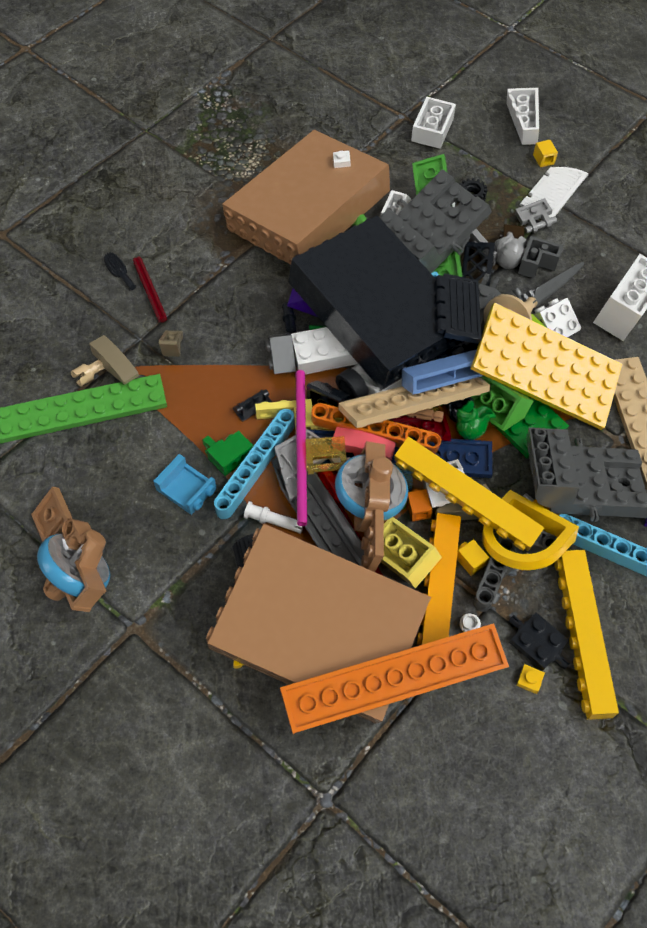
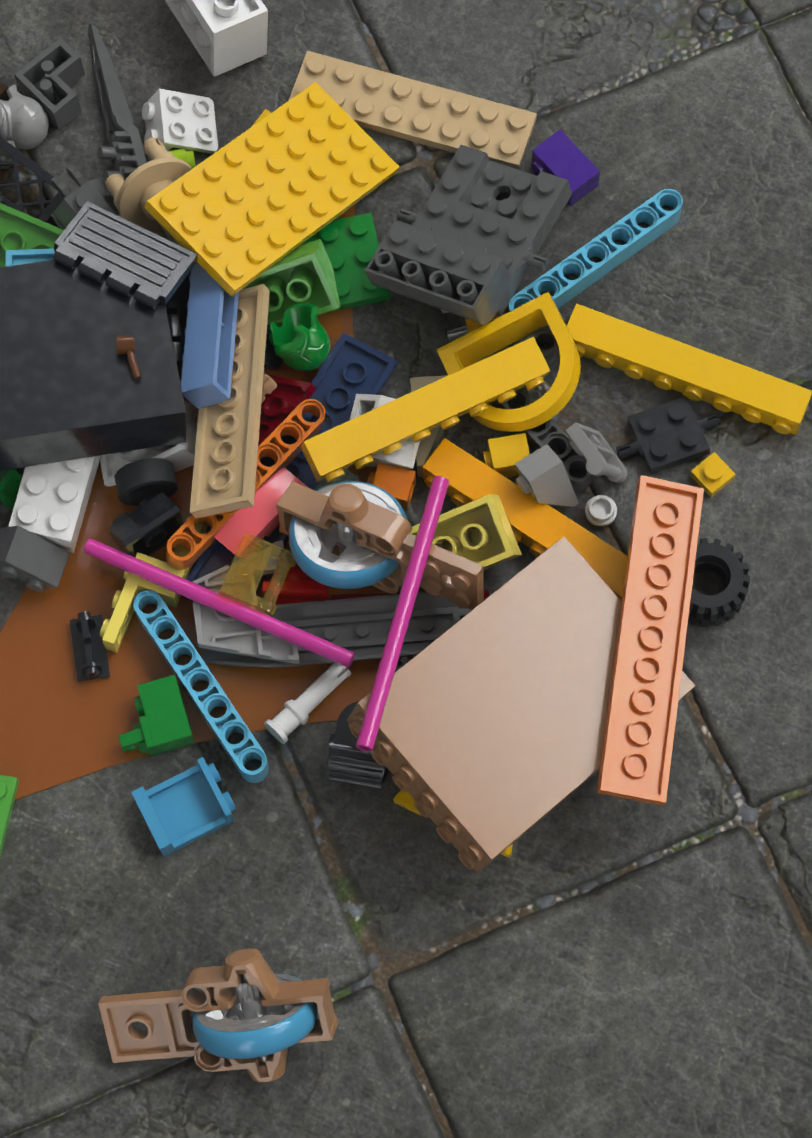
camera: 60 degrees left, 10 degrees up
none -> reddish brown hand [117,335,141,380]
none -> dark pink piece [356,476,449,752]
none -> light grey slope [515,444,579,507]
none -> light grey plate [566,422,627,483]
none -> black tyre [688,538,750,627]

